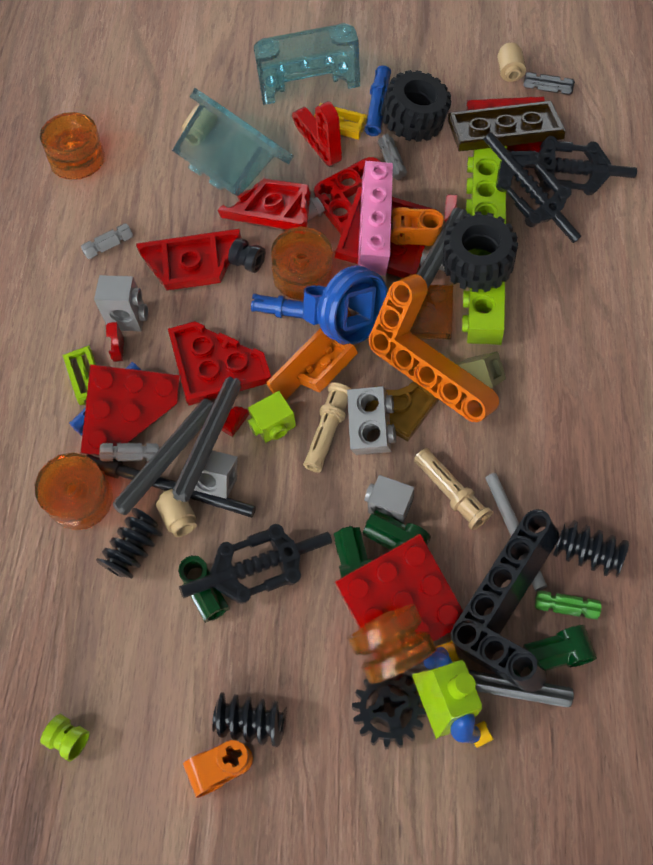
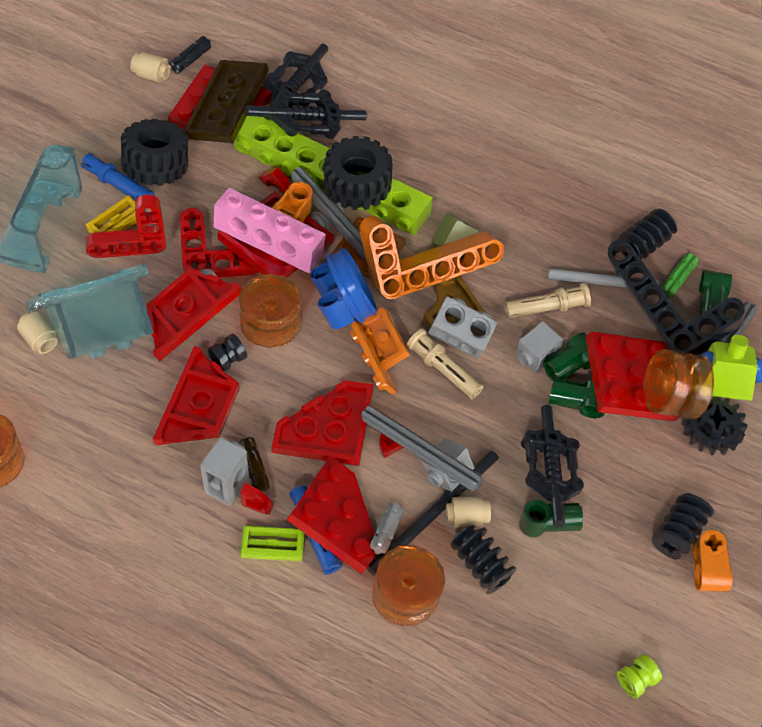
camera: 75 degrees left, 5 degrees down
light grey axle [81,223,133,259] -> none
dark grey axle [113,399,214,515] -> none
lime brick [247,391,296,443] -> none
blue pin [251,293,303,319] -> none
light grey axle [378,134,407,180] -> none
none -> dark brown axle [239,437,270,492]

